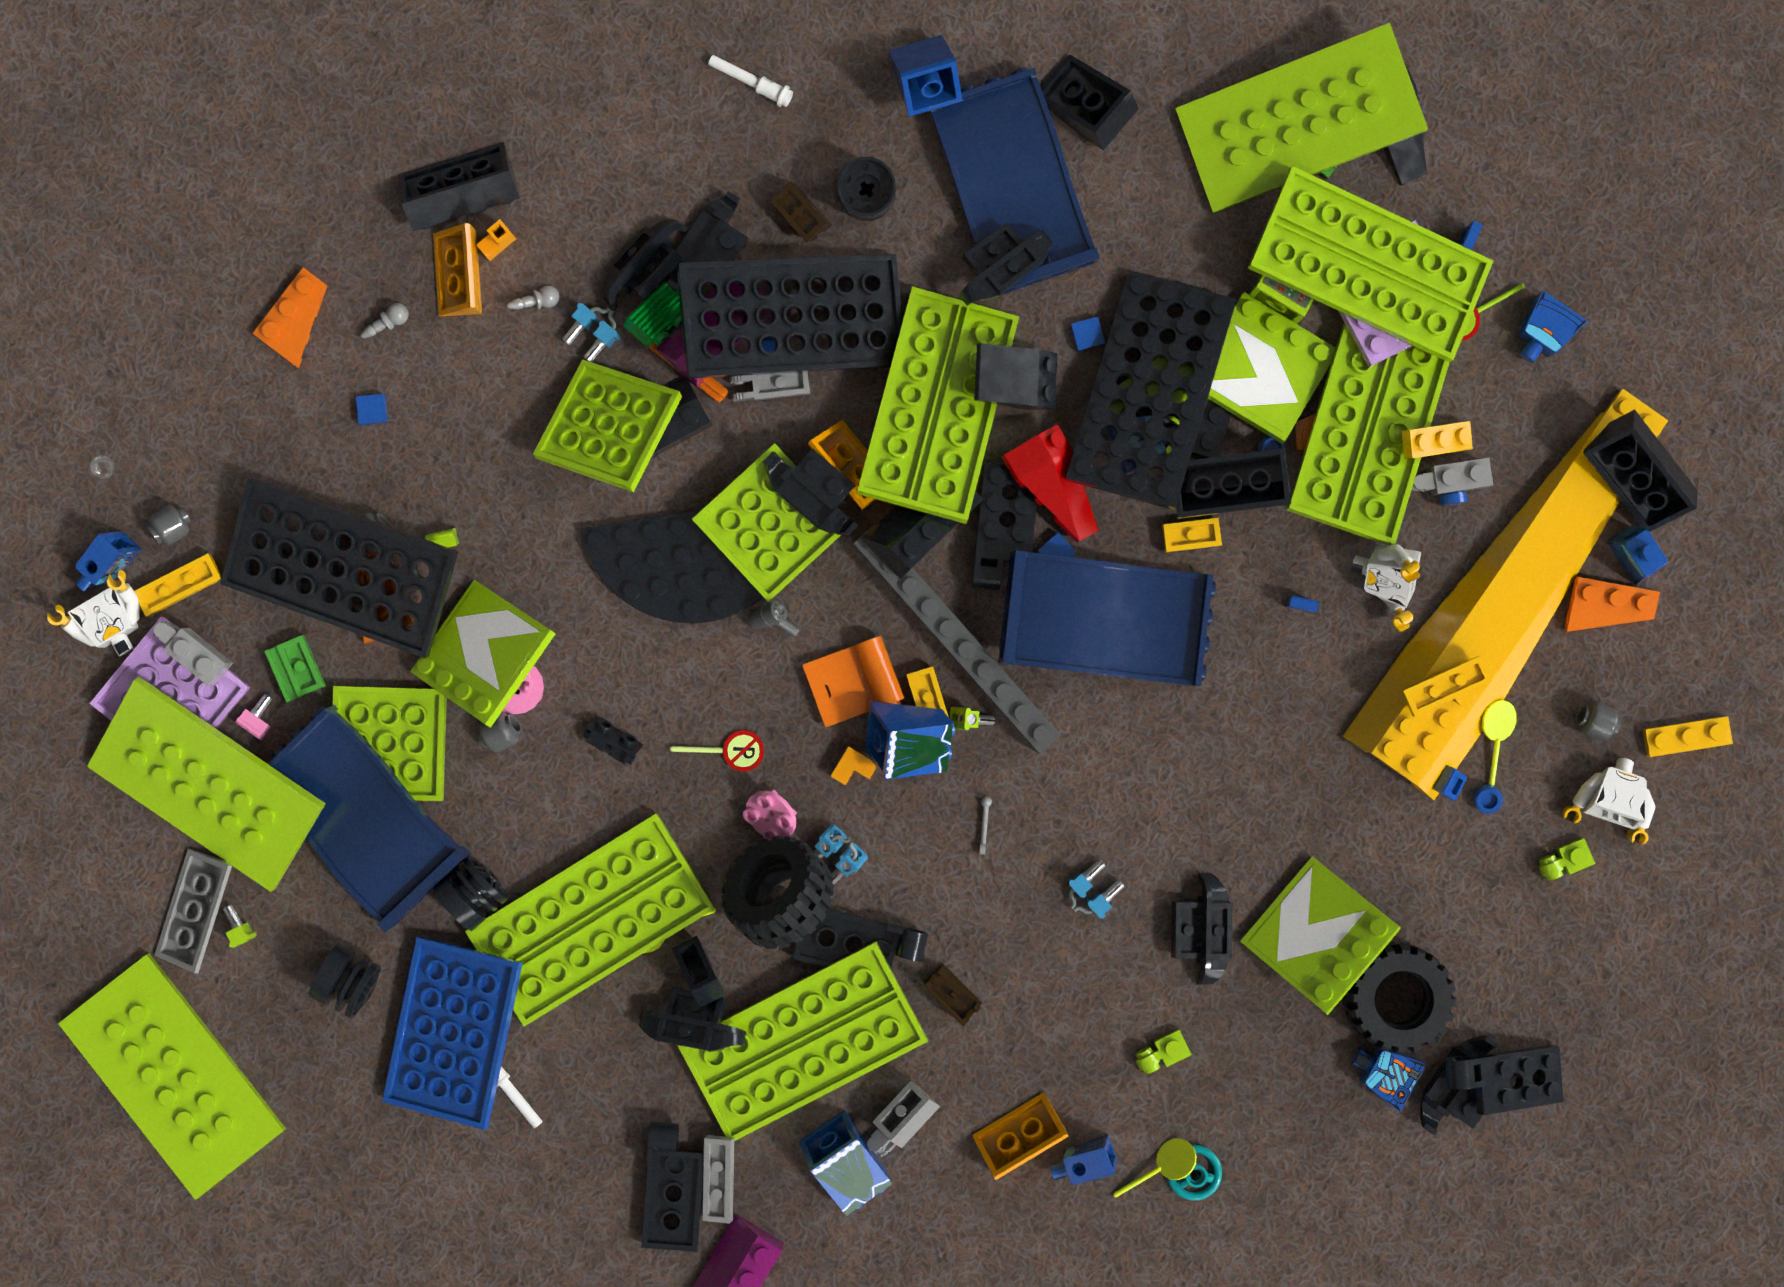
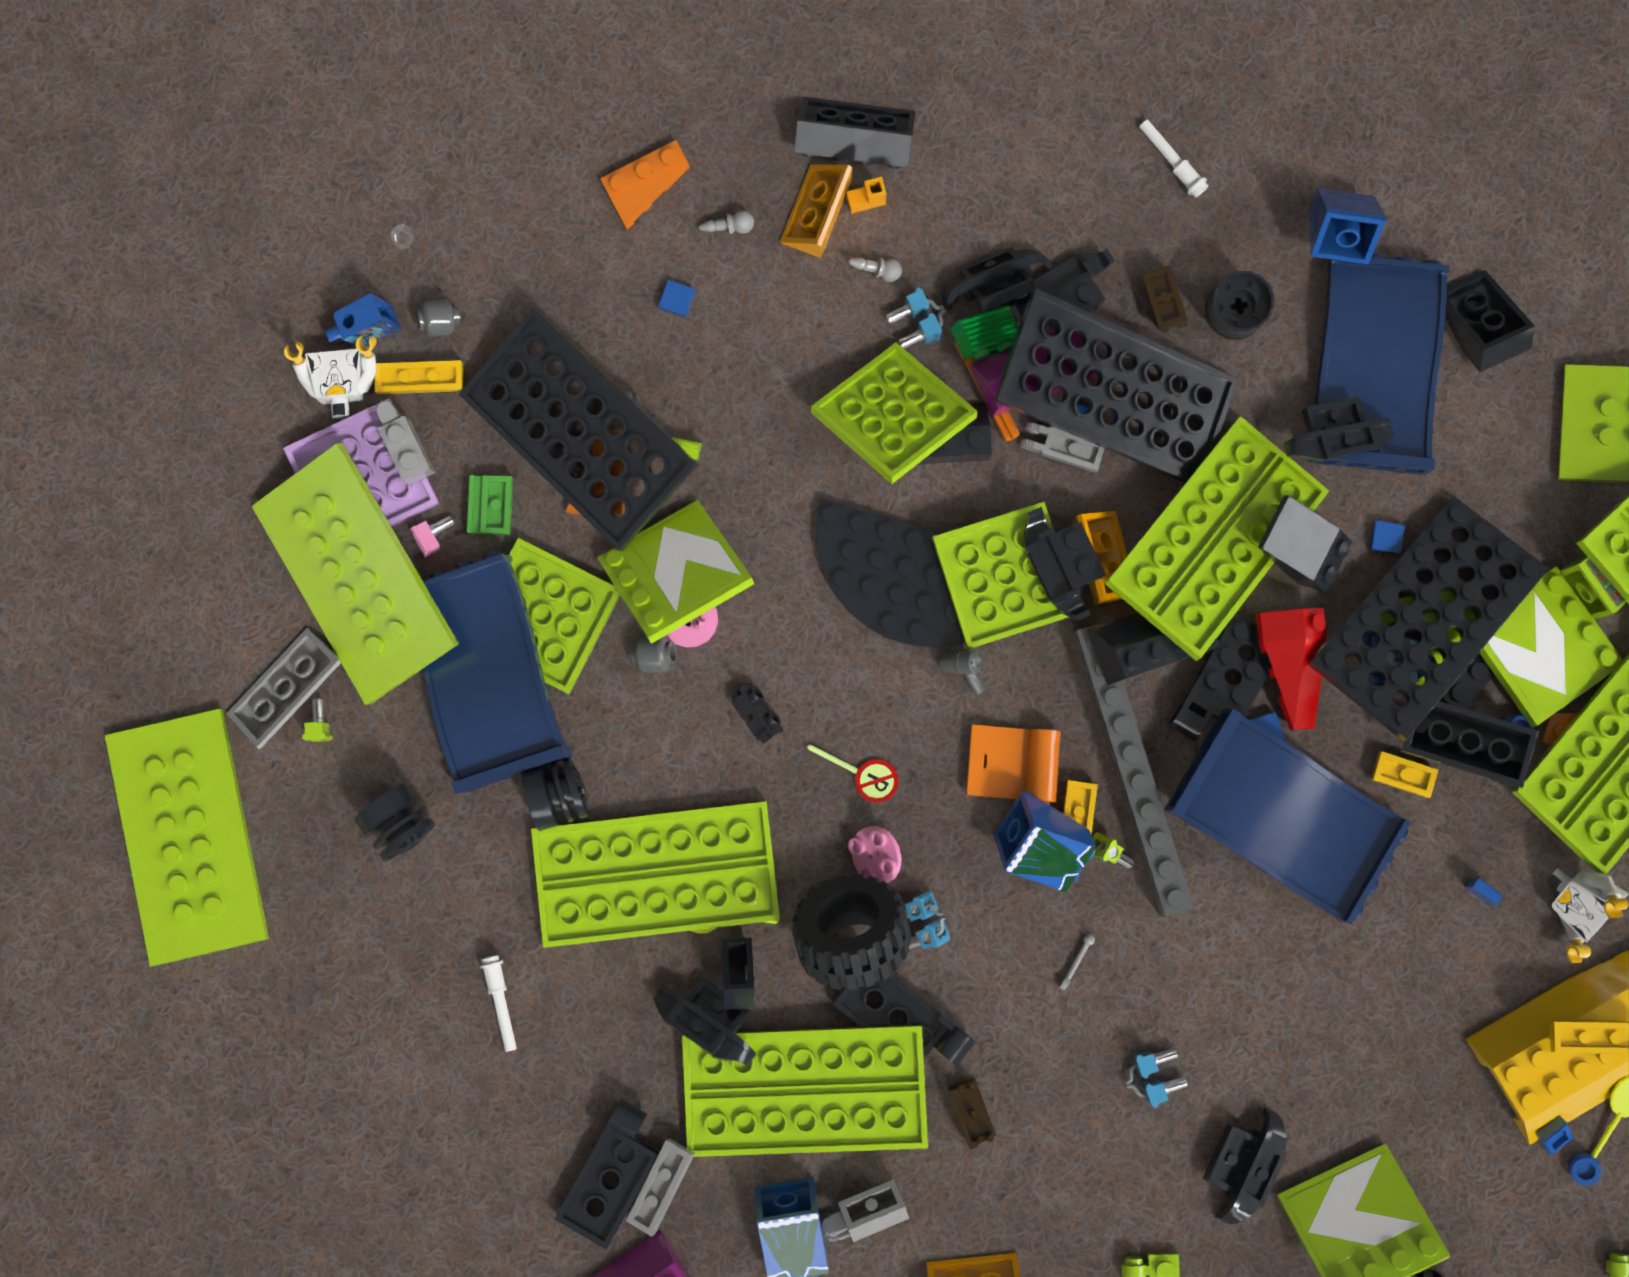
camera: 30 degrees right, 5 degrees down
blue plate [382,936,523,1130] -> none
light orange piece [831,746,876,785] -> none

